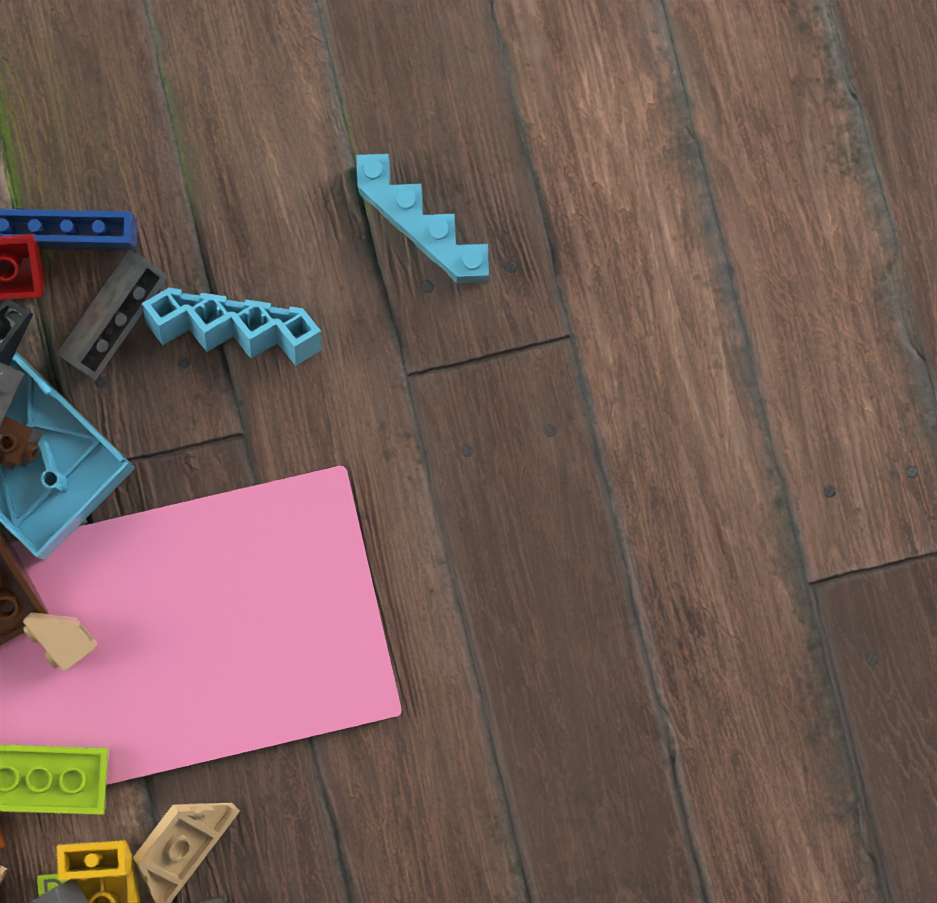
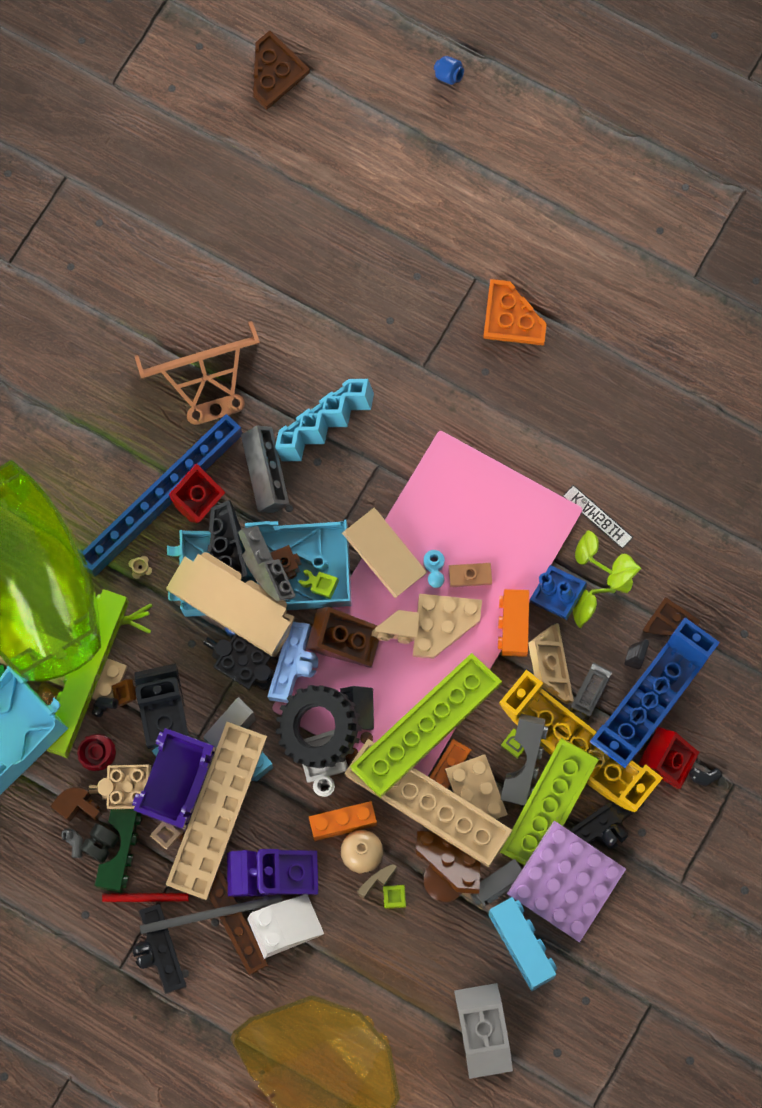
camera: 45 degrees left, 10 degrees down
medium azure brick [356,154,489,284] -> none
none -> nougat piece [134,321,260,425]
none -> lime plate [299,570,339,599]
none -> tan tile [342,507,427,598]
none -> tan plate [413,594,482,659]
none -> medium azure plate [423,550,445,588]
none -> blue head [434,56,464,85]
none -> medium nougat plate [449,563,492,587]
none -> orange plate [483,279,547,345]
none -> orange brick [498,589,529,657]
none -> blue plate [530,565,587,620]
none -> clear sticker [563,485,633,549]
none -> lime plant [573,530,641,628]

